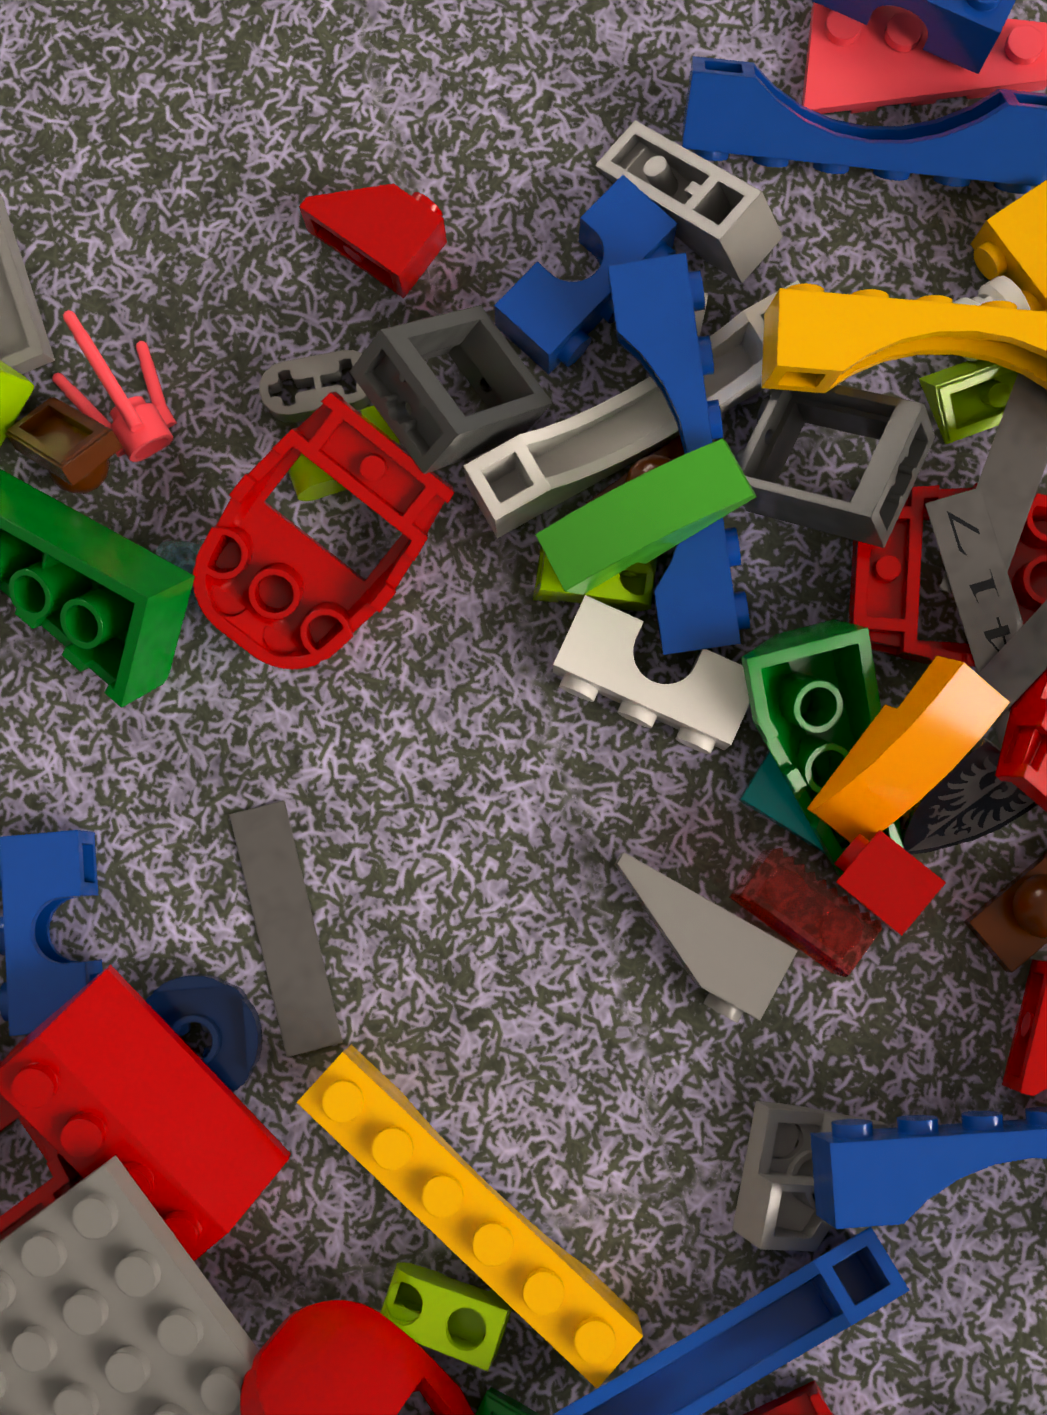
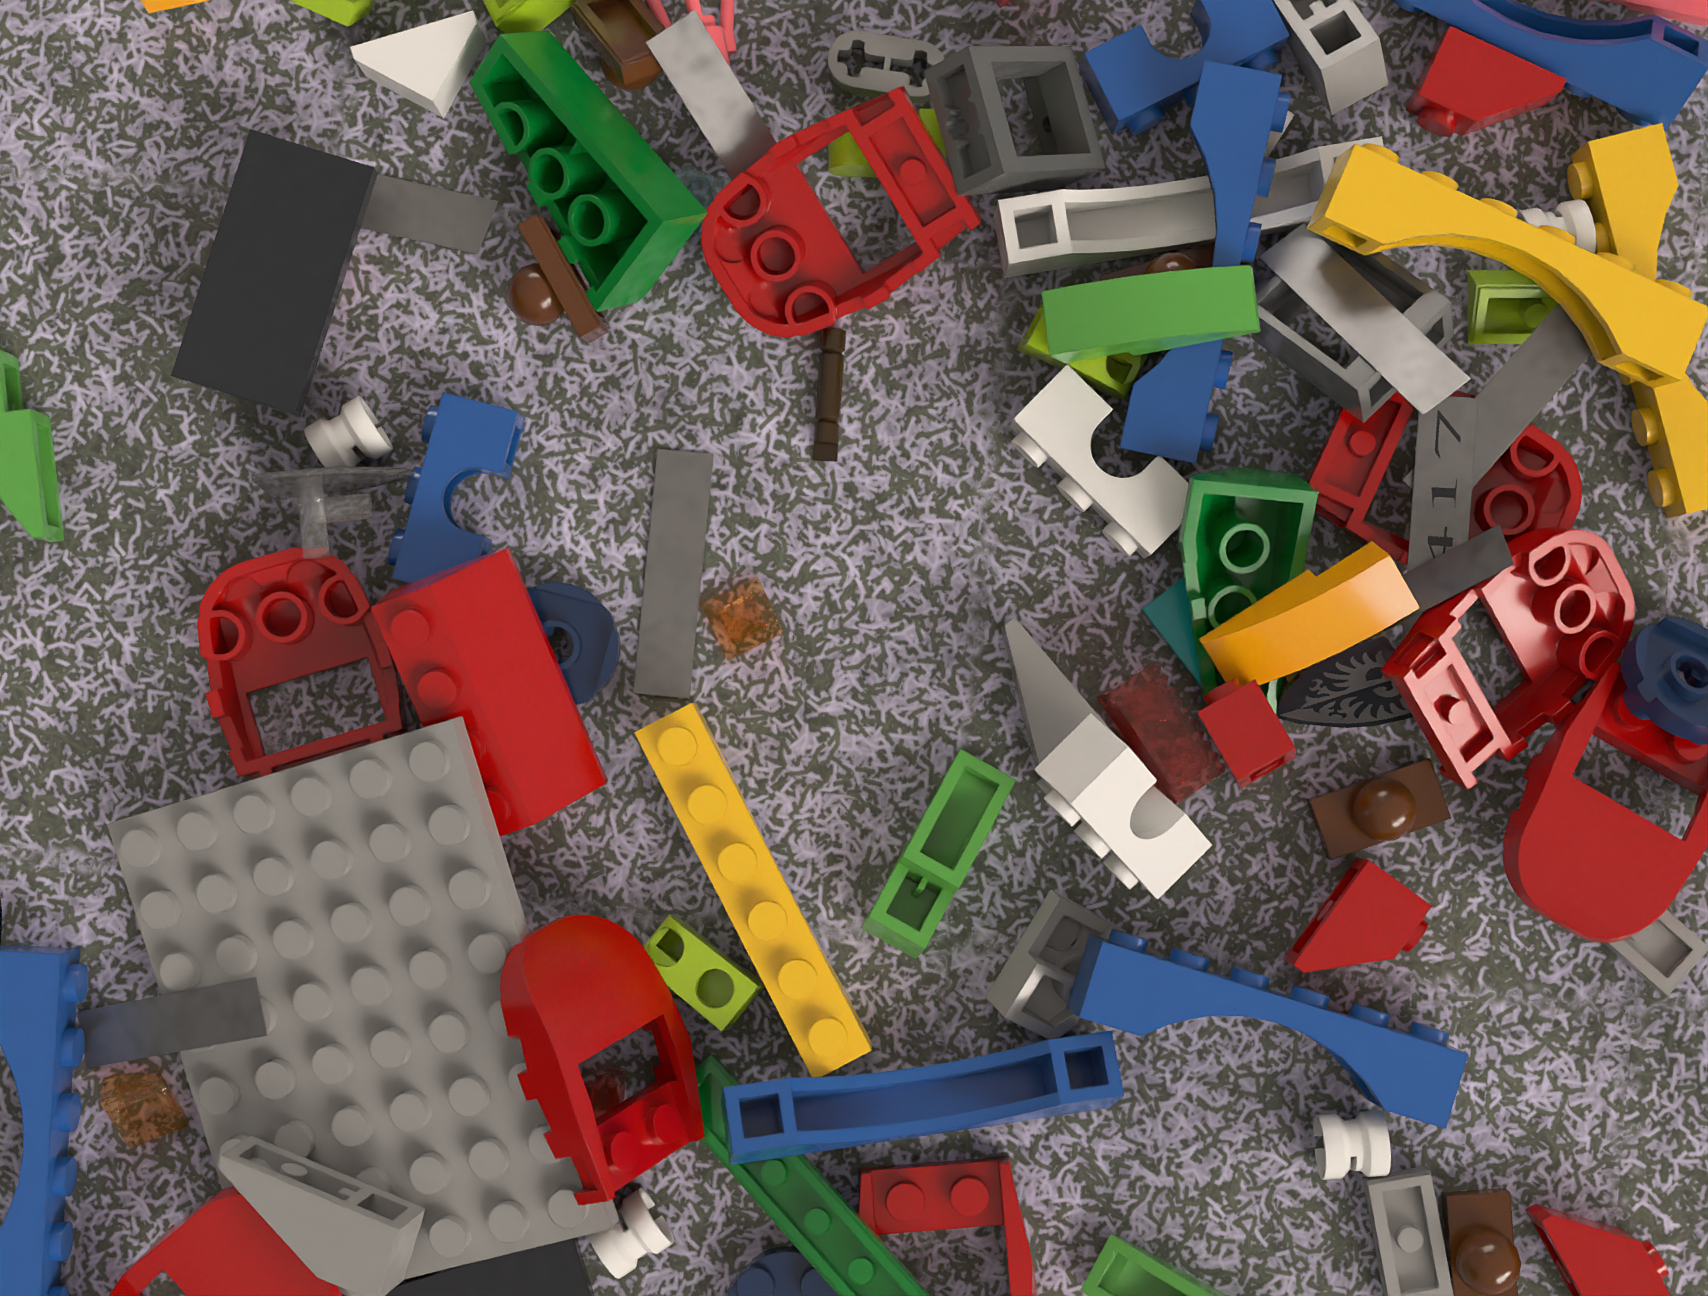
camera: 15 degrees right, 5 degrees up
none -> reddish brown tile [507,214,610,343]
none -> flat silver sticker [646,10,777,180]
none -> clear orange slope [701,577,785,661]
none -> dark brown wheel [813,328,846,462]
none -> bright green slope [860,749,1016,959]
none -> white arch [1034,713,1212,900]
none -> flat silver sticker [1259,222,1471,415]
none -> red slope [1405,26,1567,137]

